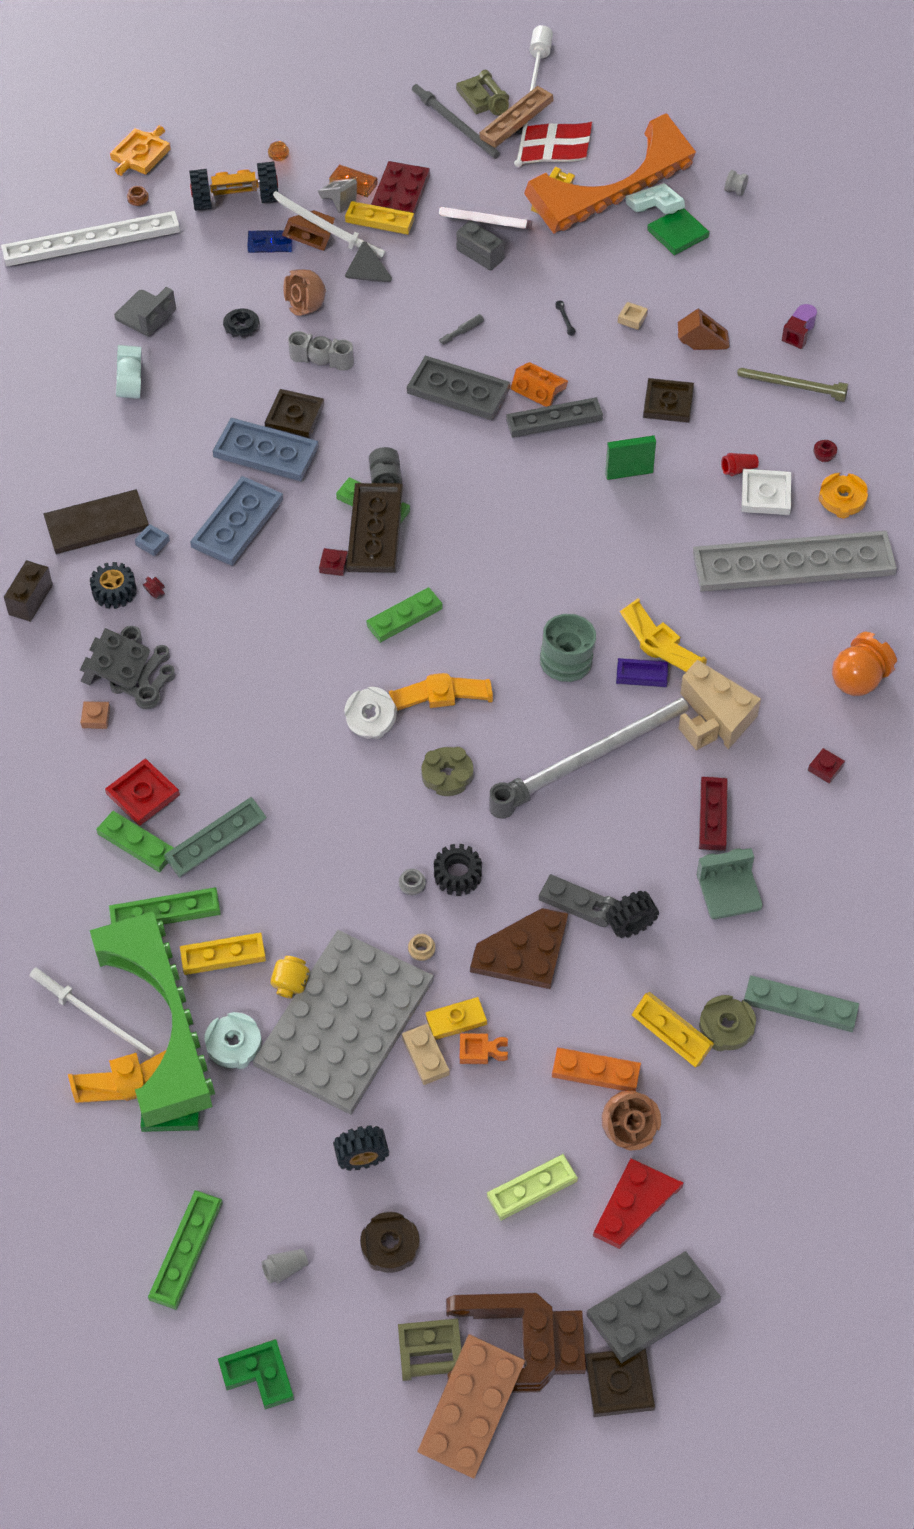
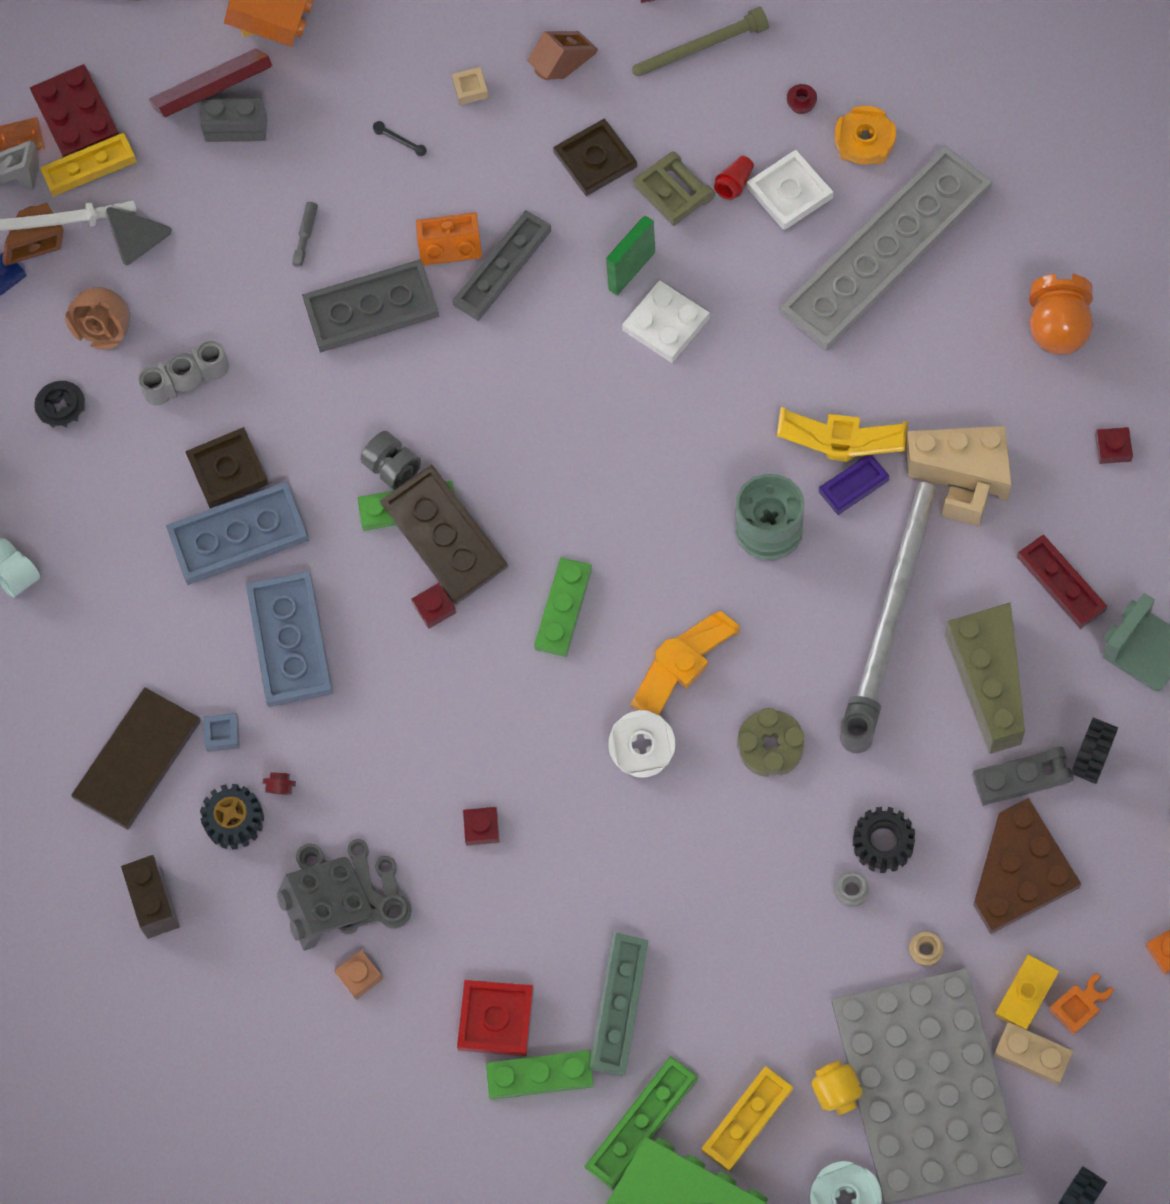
camera: 35 degrees left, 10 degrees up
none -> dark red plate [463,807,500,846]
none -> white plate [622,280,710,363]
none -> olive plate [633,151,716,226]
none -> olive wedge [945,602,1025,754]

